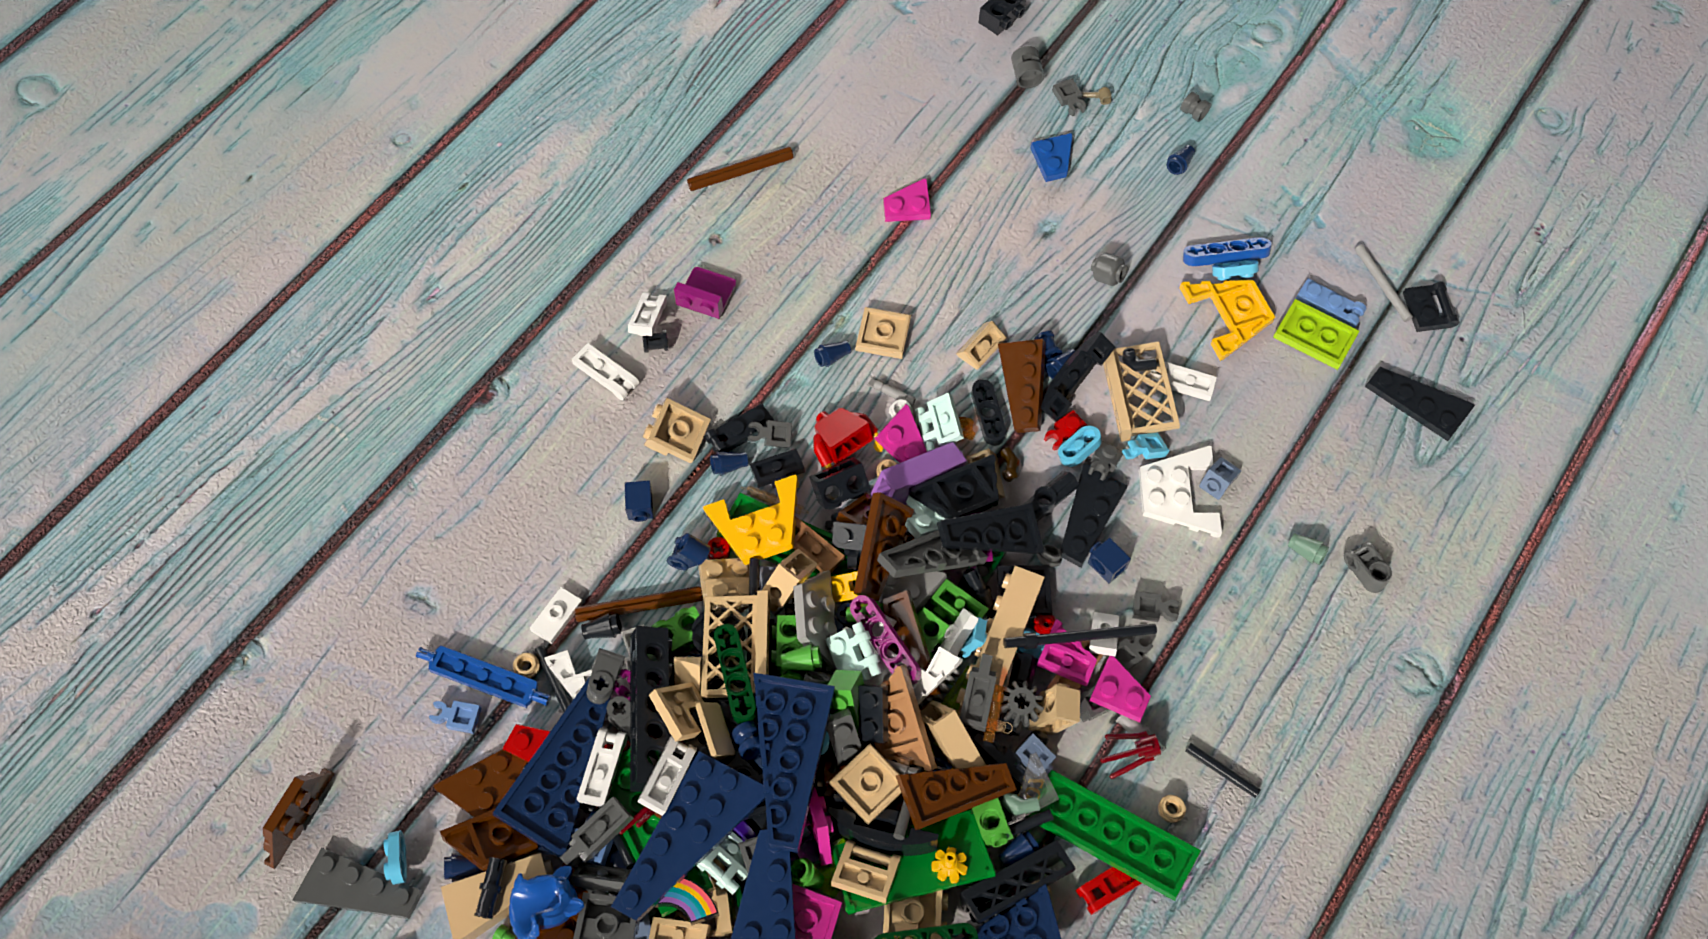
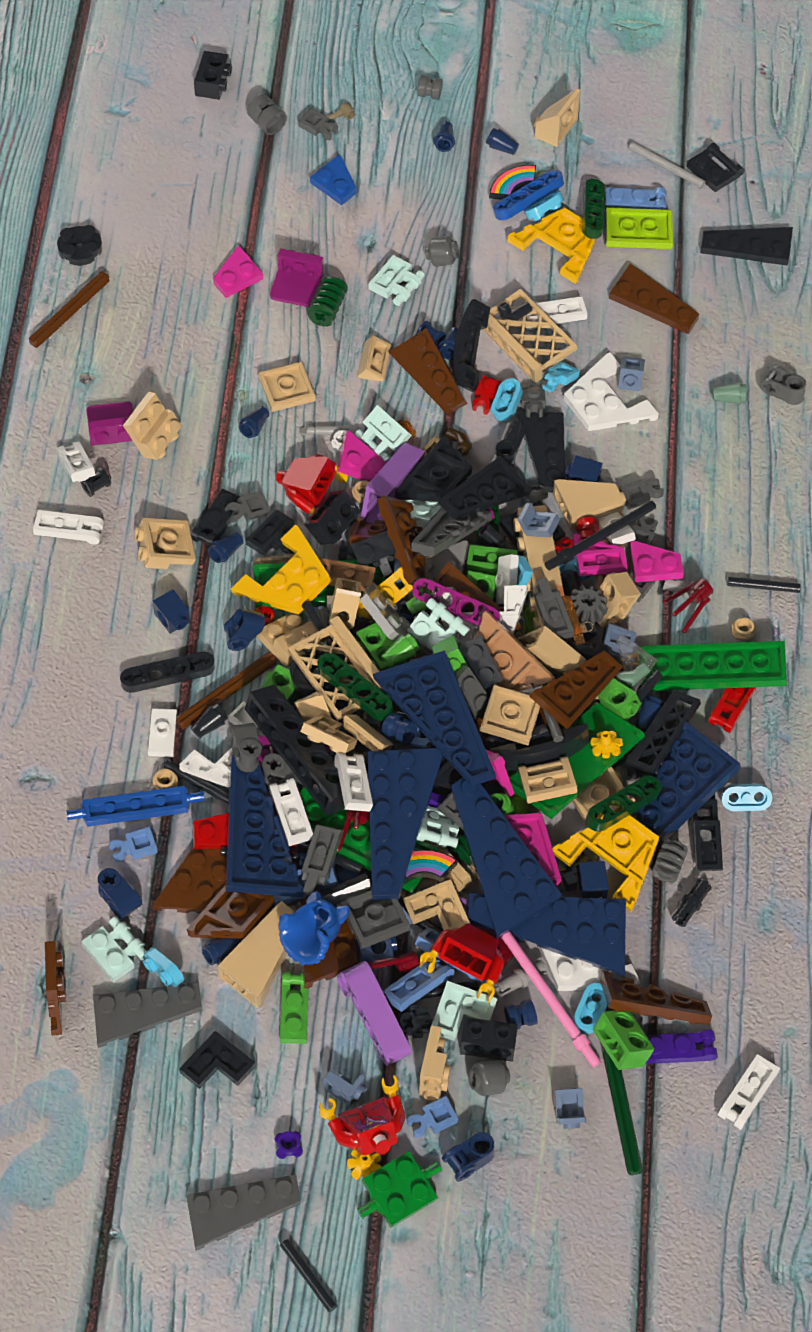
camera: 30 degrees left, 5 degrees down
black pin [474,857,508,919] -> none
black beam [971,379,1006,446] -> none
none -> black plate [57,225,102,266]
none -> light aqua plate [81,916,146,983]
none -> dark blue piece [98,868,143,920]
none -> black beam [120,652,215,693]
none -> tan plate [123,392,182,460]
none -> magenta bracket [270,248,324,307]
none -> dark green piece [307,277,348,327]
none -> light aqua plate [369,255,425,306]
none -> dark blue cone [486,128,519,155]
none -> tile [489,165,536,200]
none -> sand blue bracket [518,503,560,538]
none -> tan slope [534,89,581,147]
none -> tan slope [553,479,626,531]
none -> red wheel [576,517,600,539]
none -> dark green beam [582,179,605,239]
none -> reddish brown wing [609,264,699,334]

